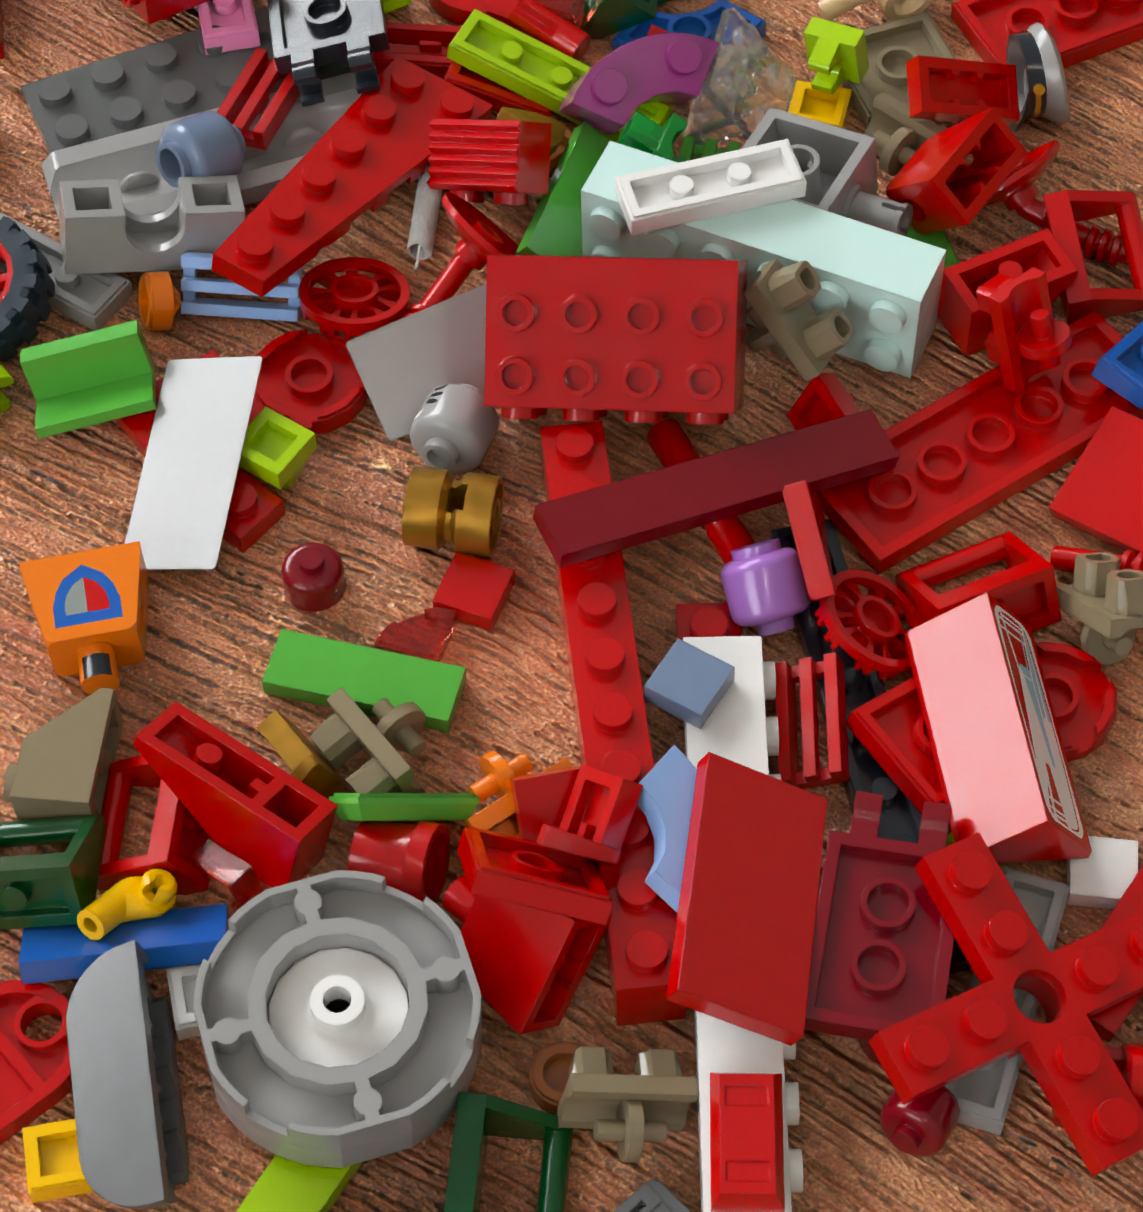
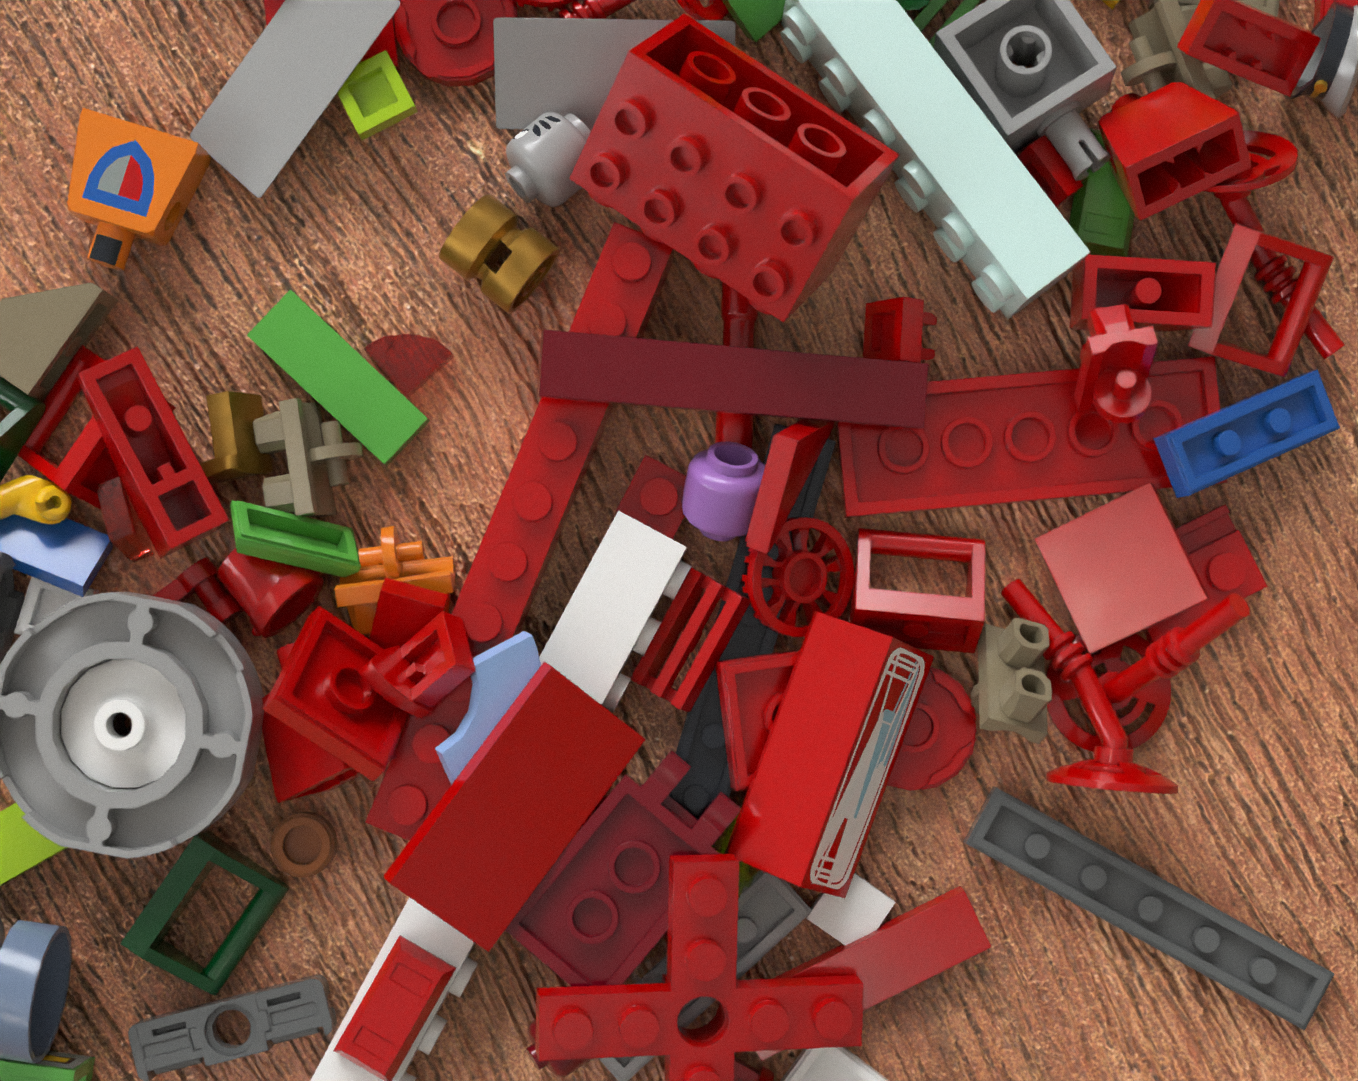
camera: 25 degrees right, 30 degrees up
red plate [223,468,286,553] -> none
dark red piece [281,542,346,612] -> none
red tile [432,551,515,631] -> none
dark tan hips [557,1046,699,1163] -> none
white tile [615,139,807,236] -> none
sand blue tile [644,638,735,729] -> none
dark tan hips [743,258,854,382] -> none

